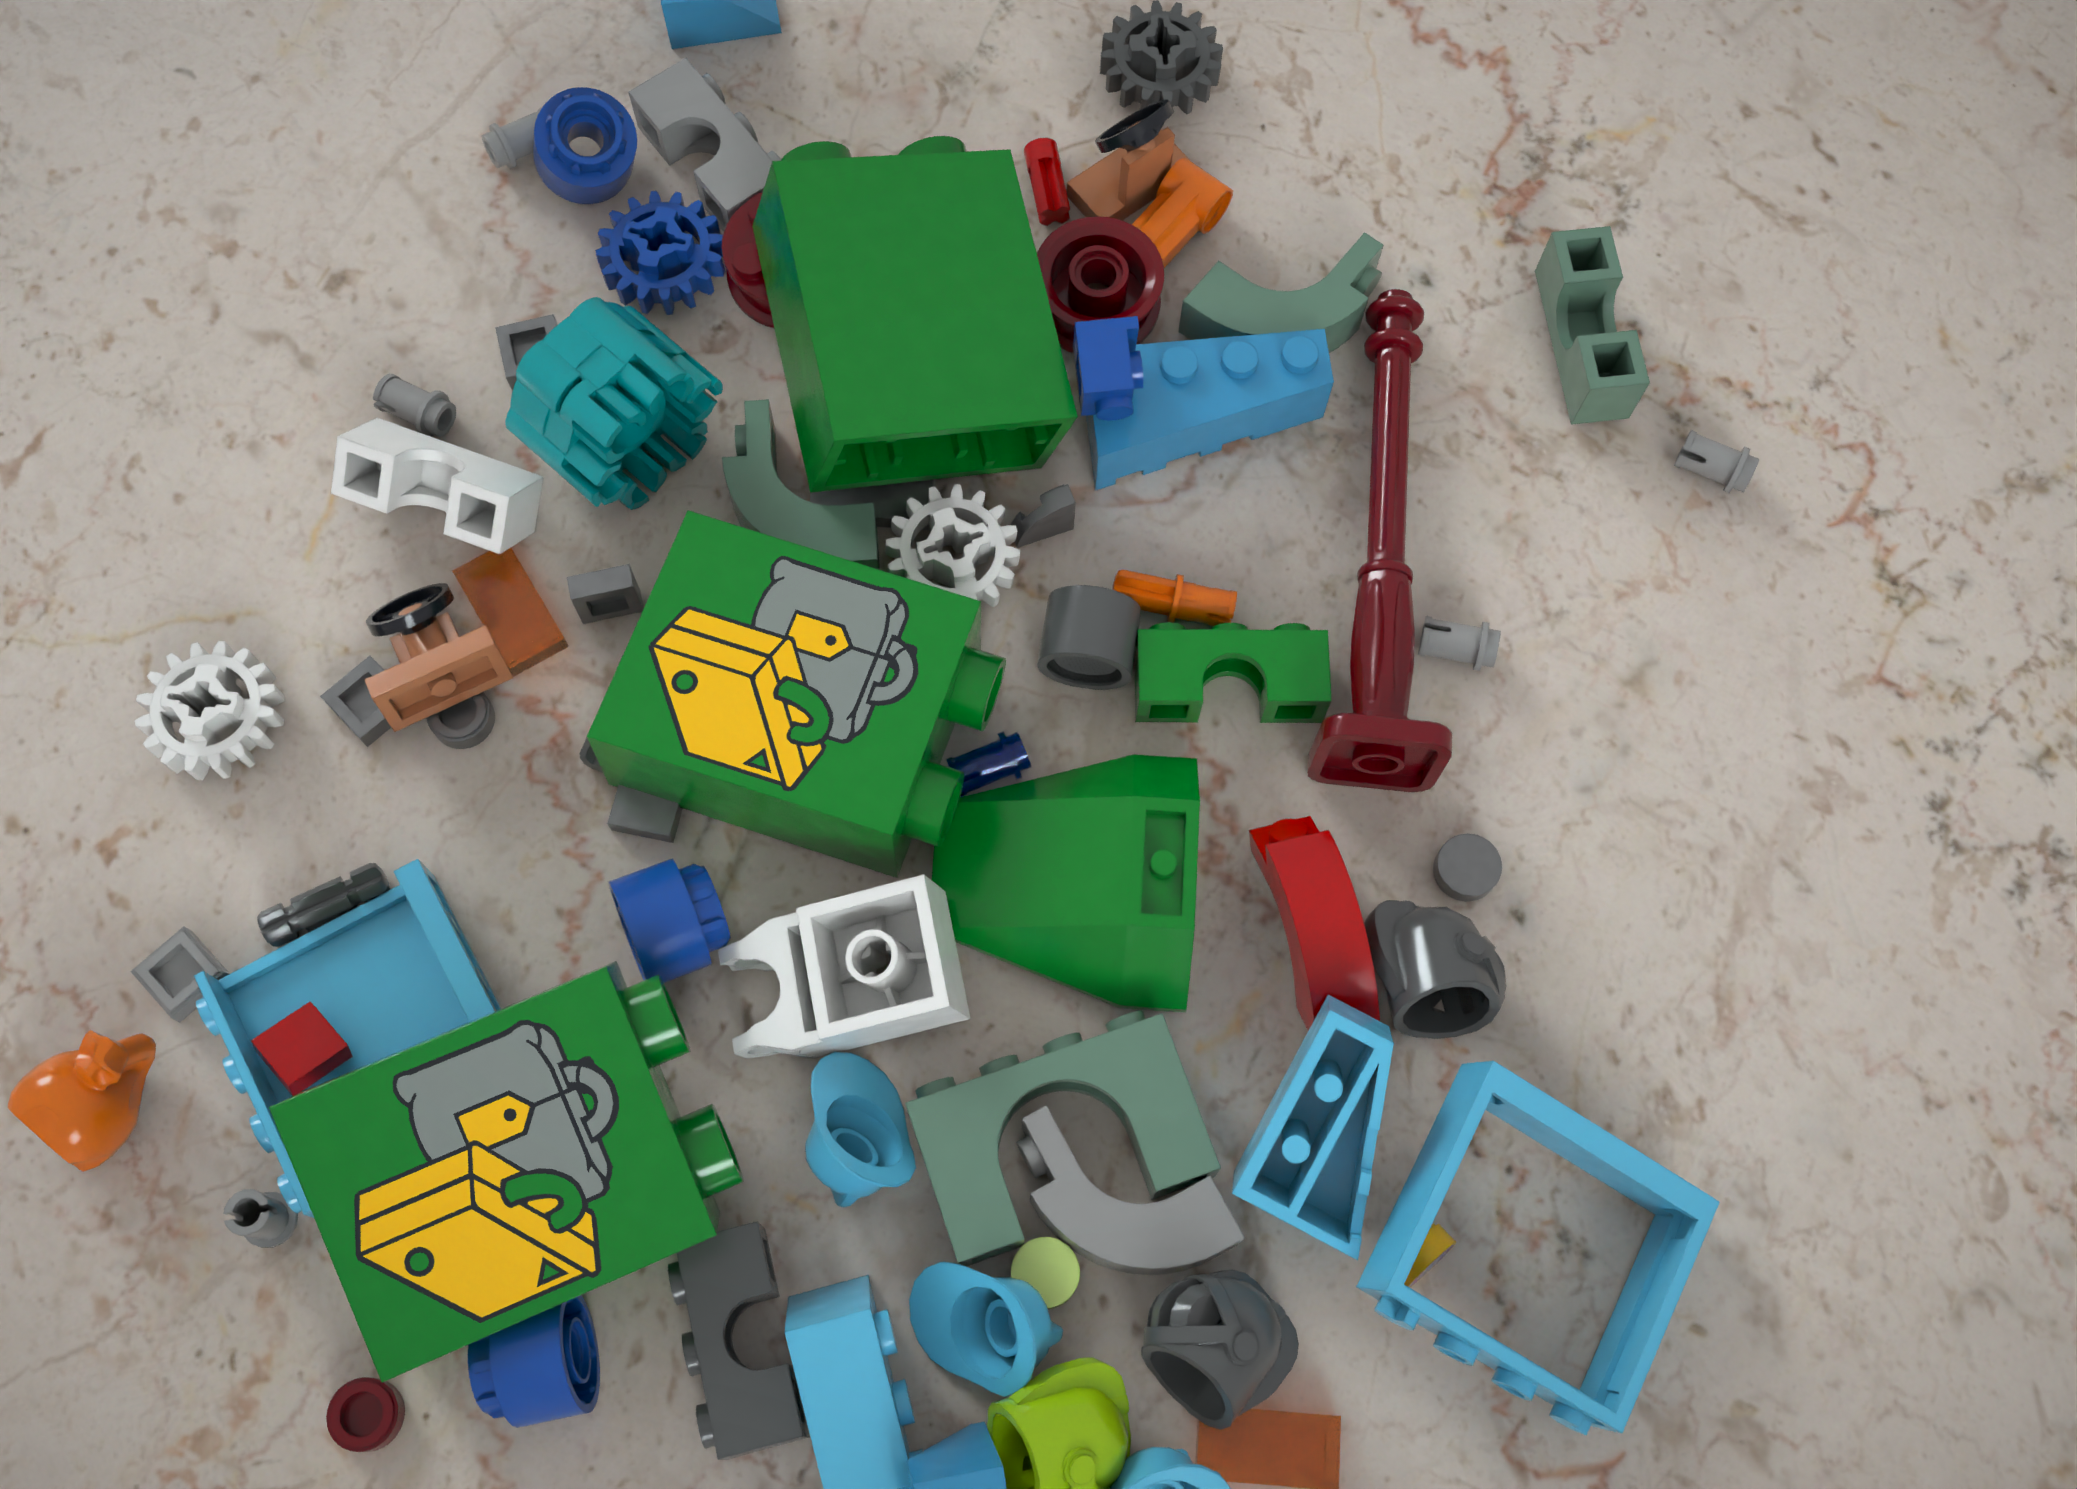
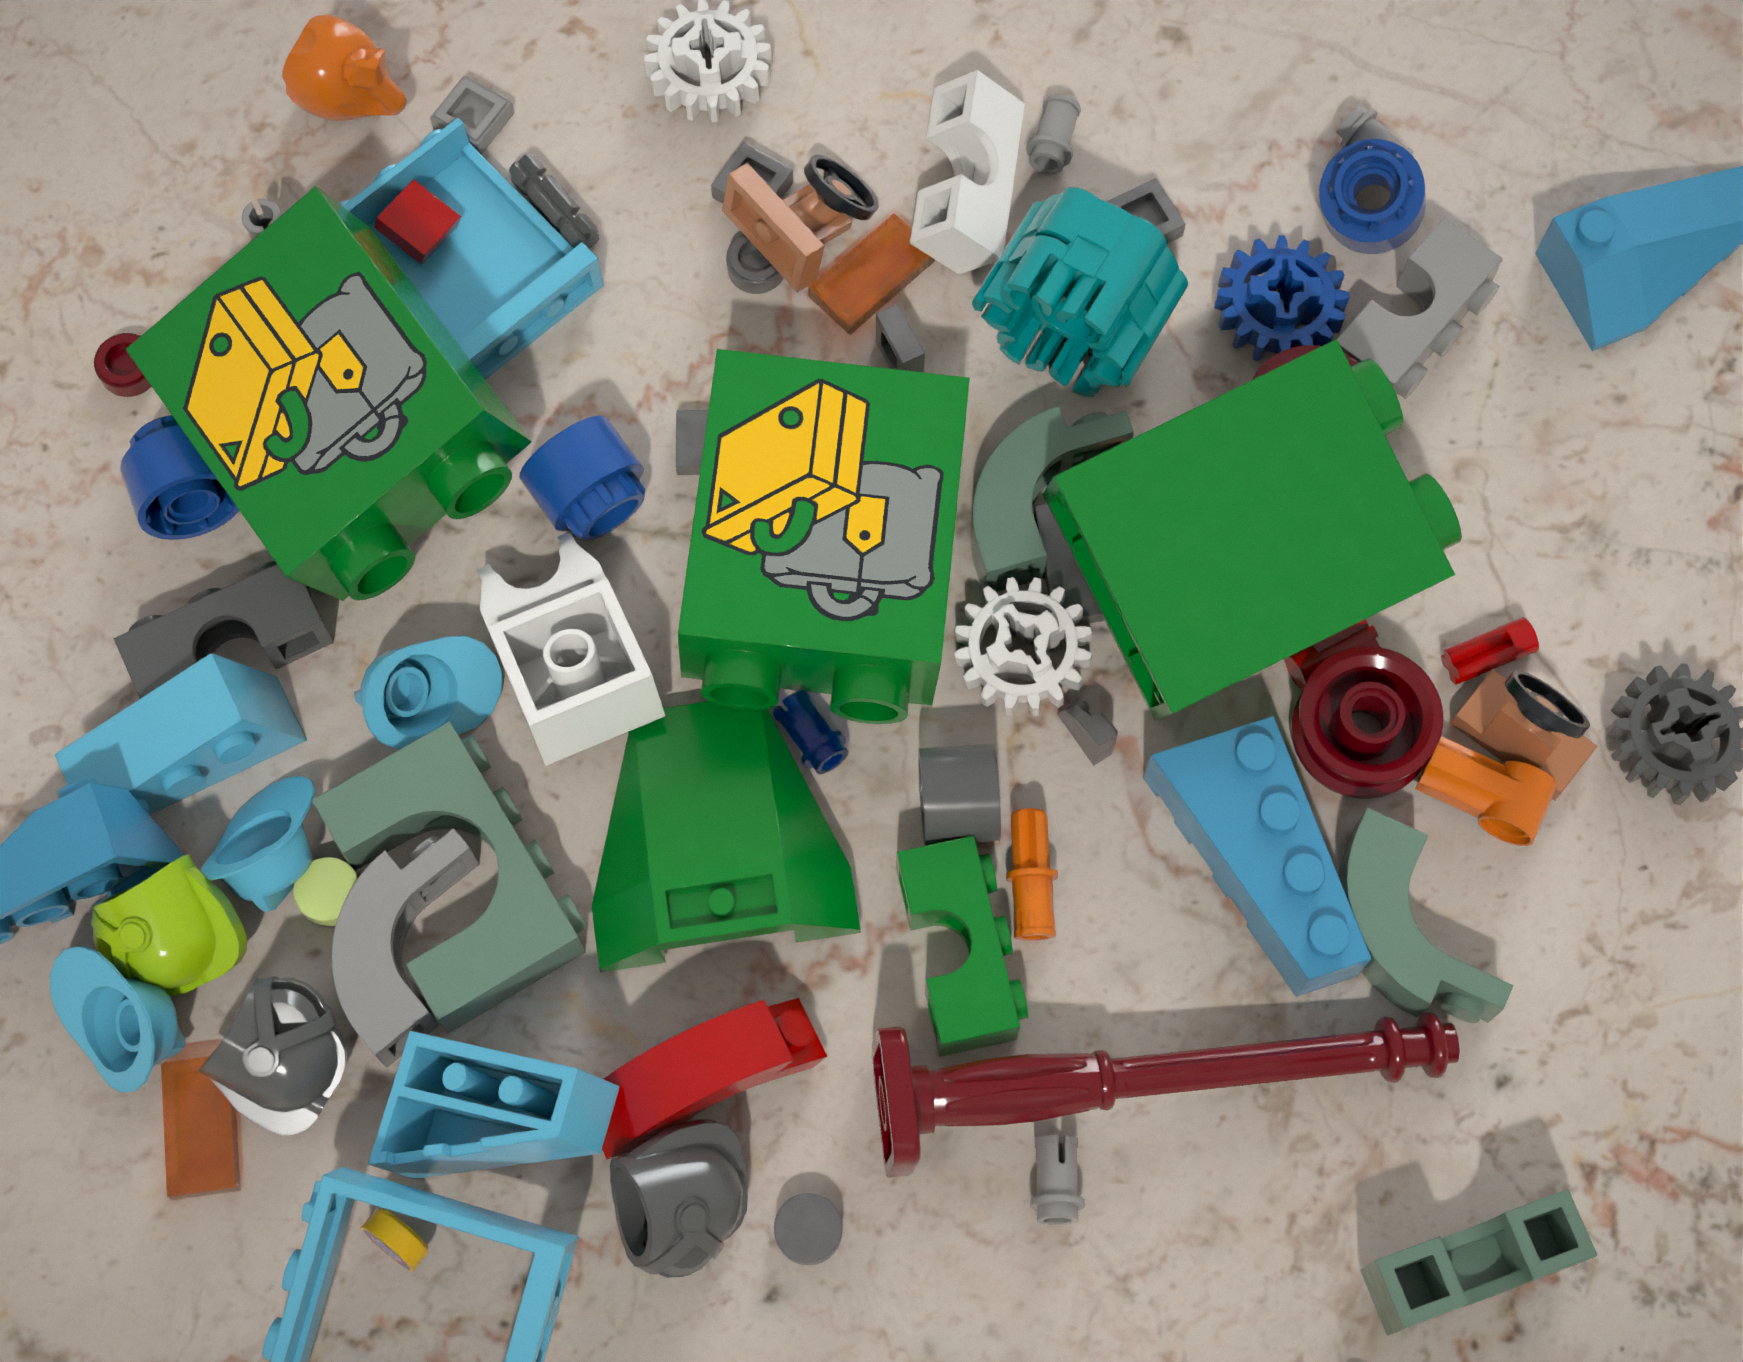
camera: 80 degrees right, 0 degrees up
blue brick [1073,316,1143,421] -> none

